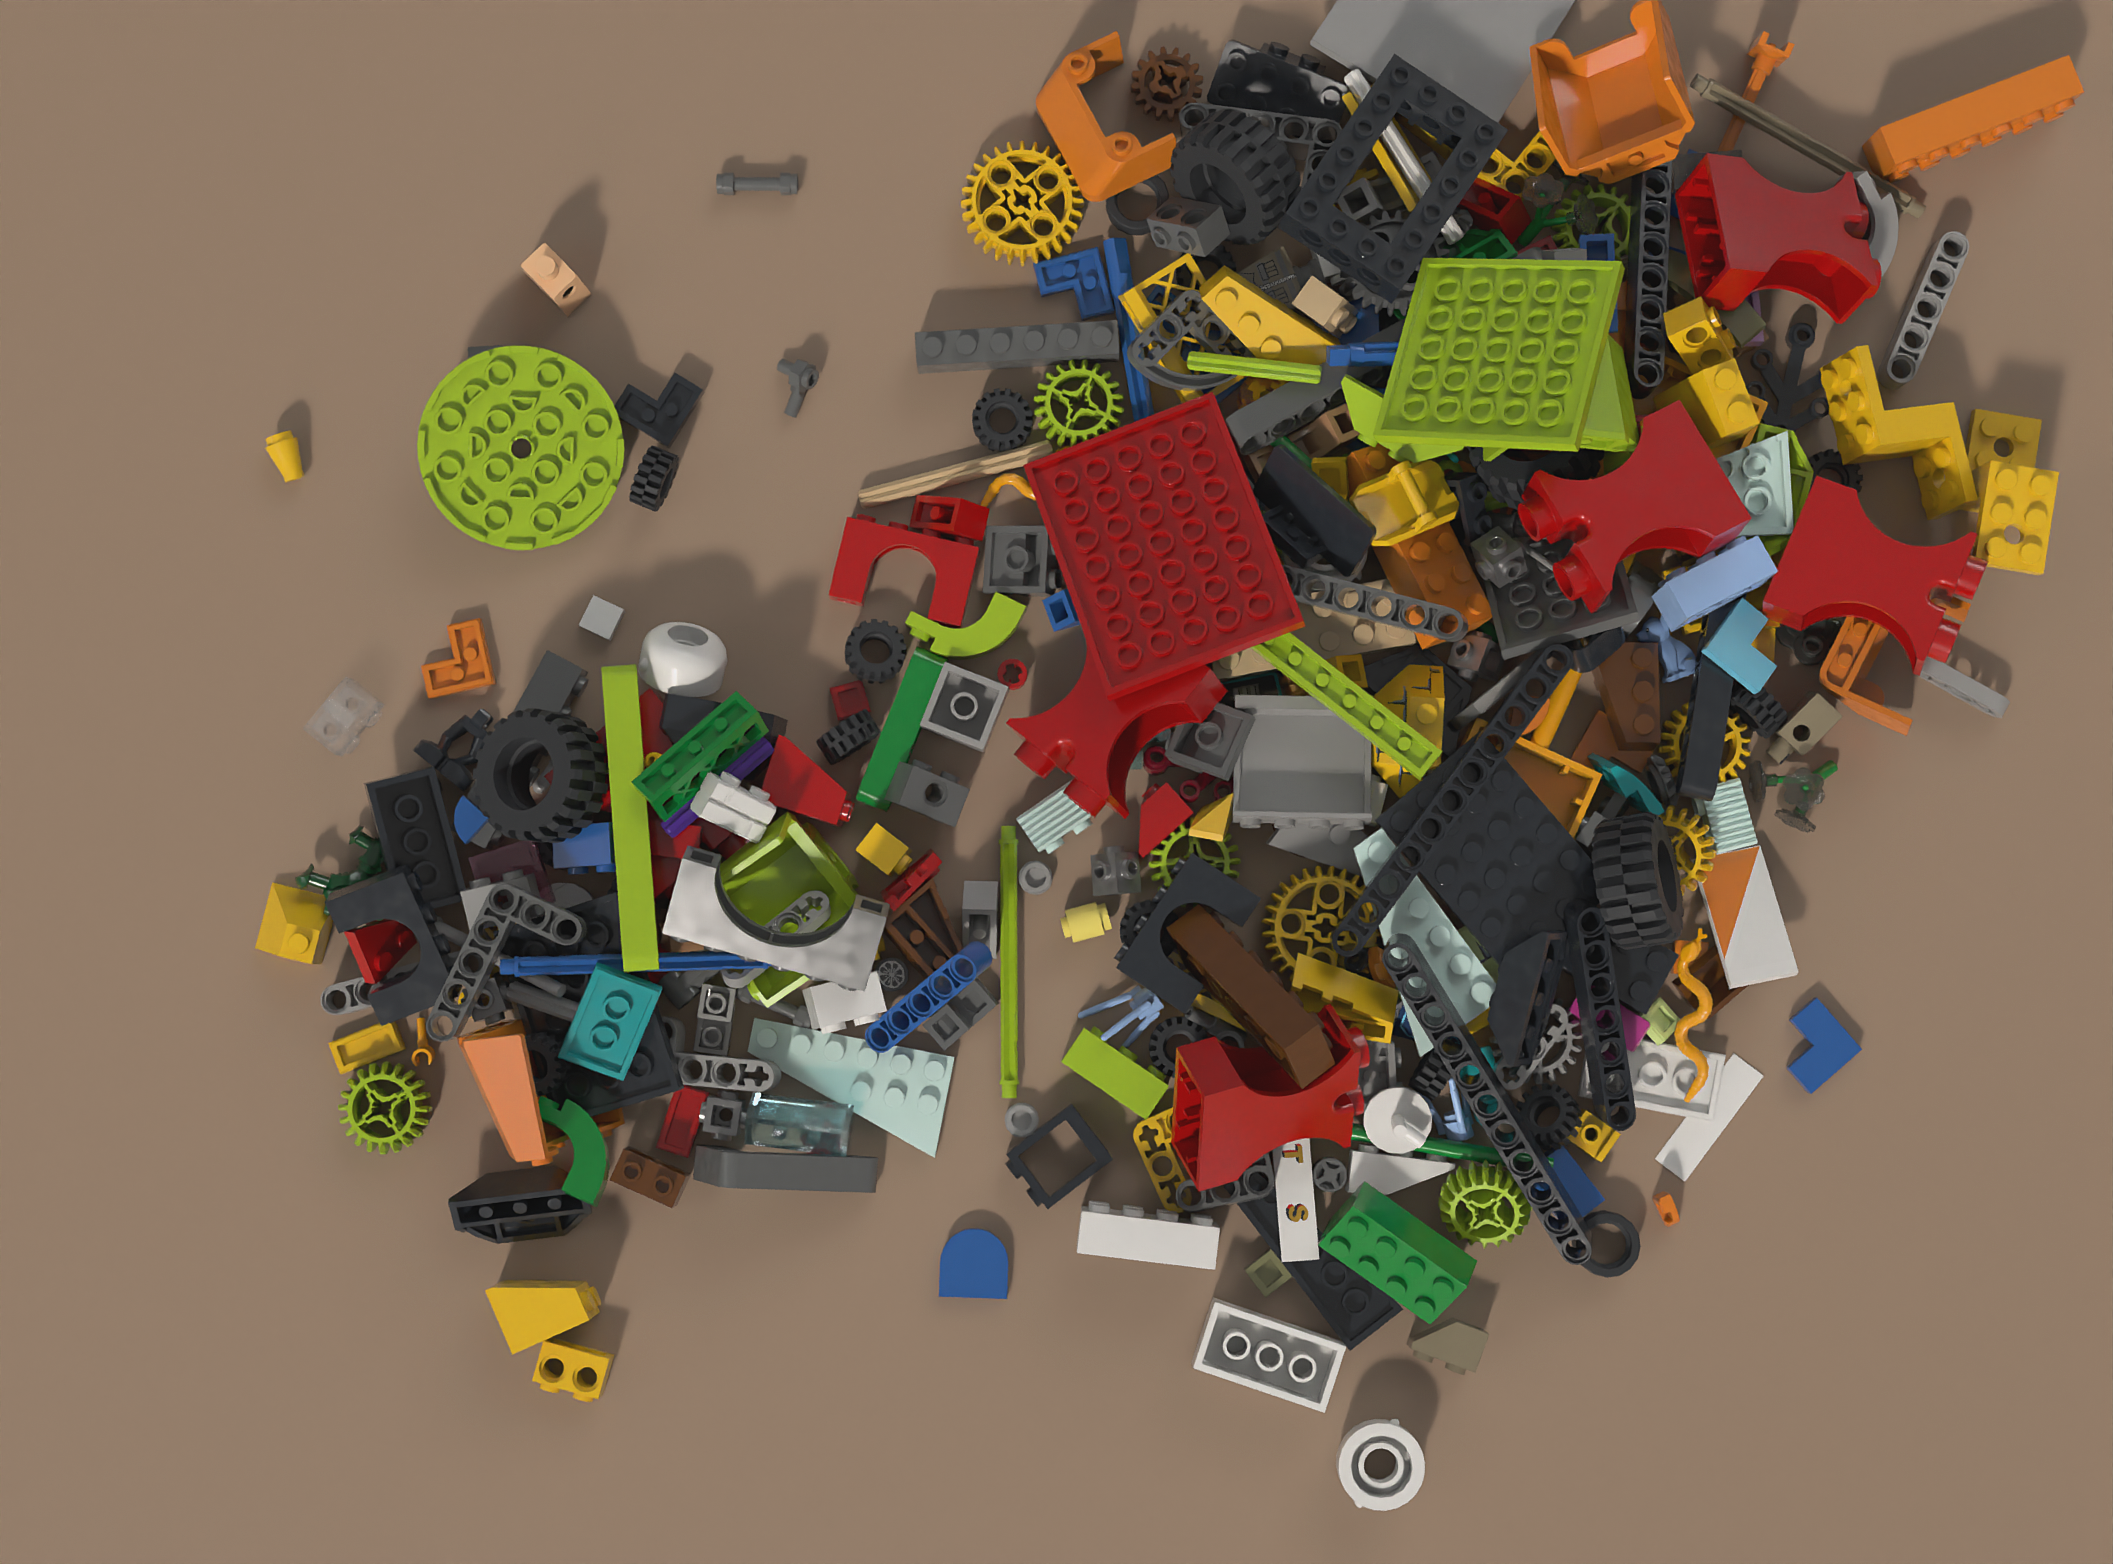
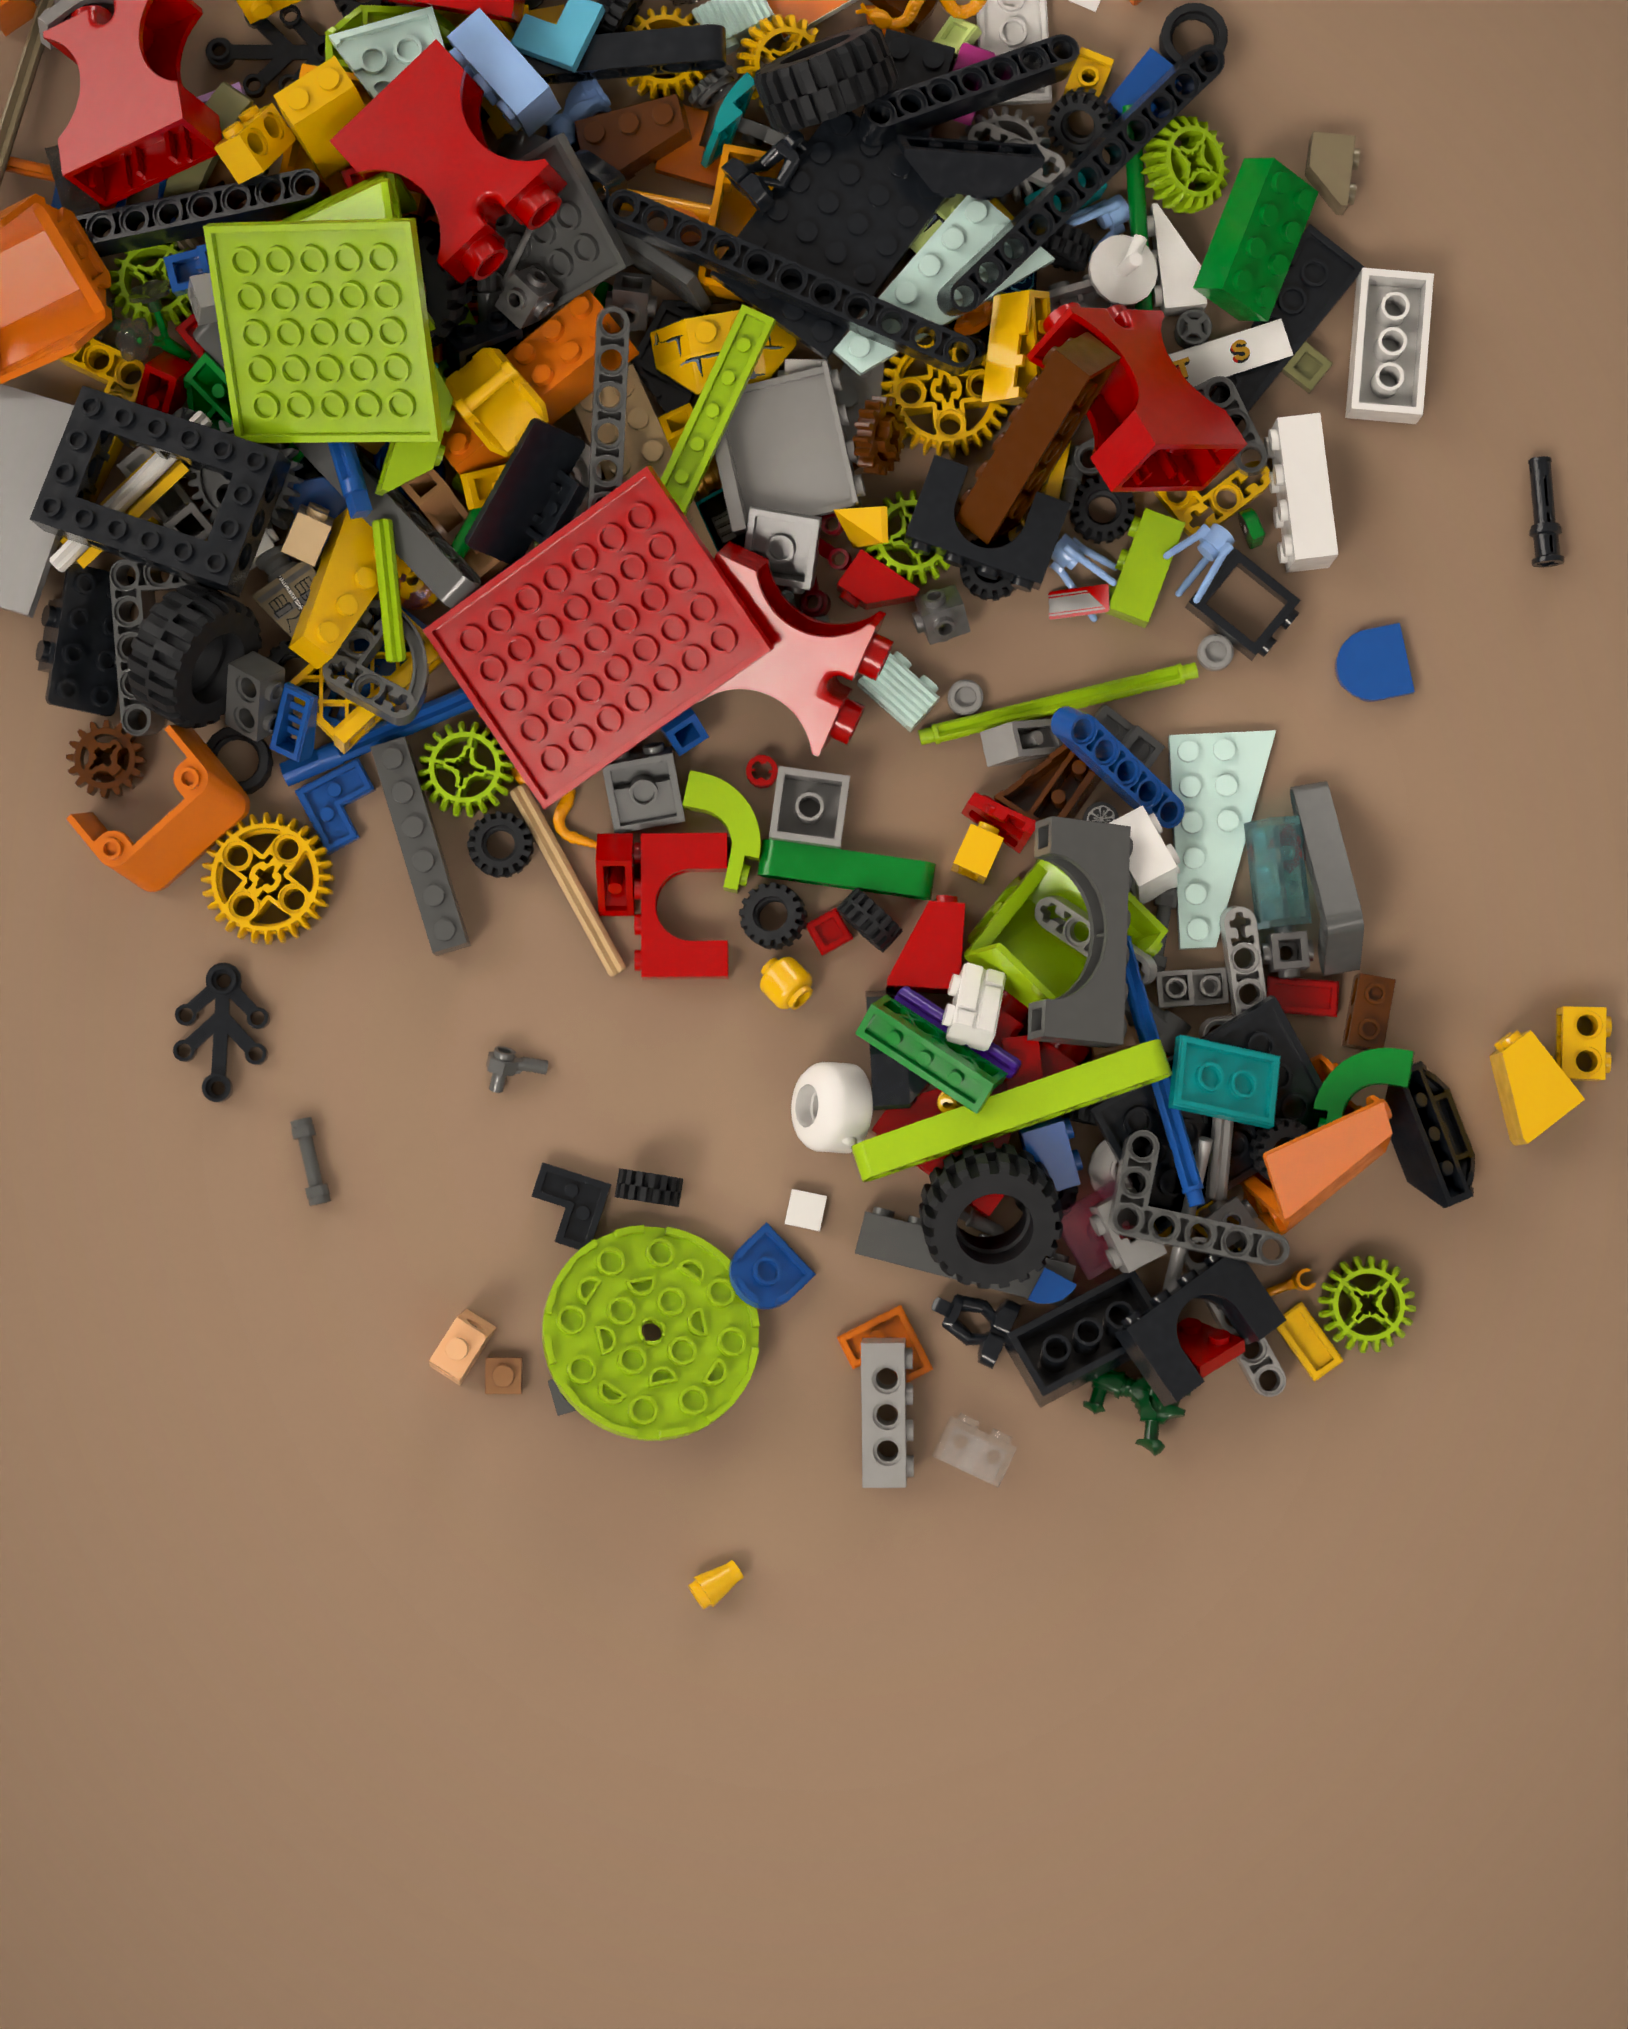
camera: 105 degrees left, 0 degrees up
yellow slope [255,882,333,964] -> none
dark grey brick [884,759,970,827] -> none
light yellow brick [1060,902,1112,943] -> none
white piece [1336,1419,1425,1511] -> none
none -> black plant [173,963,270,1103]
none -> blue slope [269,682,318,763]
none -> medium nougat plate [485,1357,523,1394]
none -> black piece [721,130,812,215]
none -> blue tile [729,1222,816,1309]
none -> yellow head [760,956,813,1010]
none -> reddish brown gear [853,396,906,475]
none -> light grey brick [861,1338,914,1488]
none -> sticker [1048,584,1110,620]
none -> light blue plant [1163,523,1235,604]
none -> green tile [1238,508,1265,549]
none -> black pin [1528,456,1564,568]

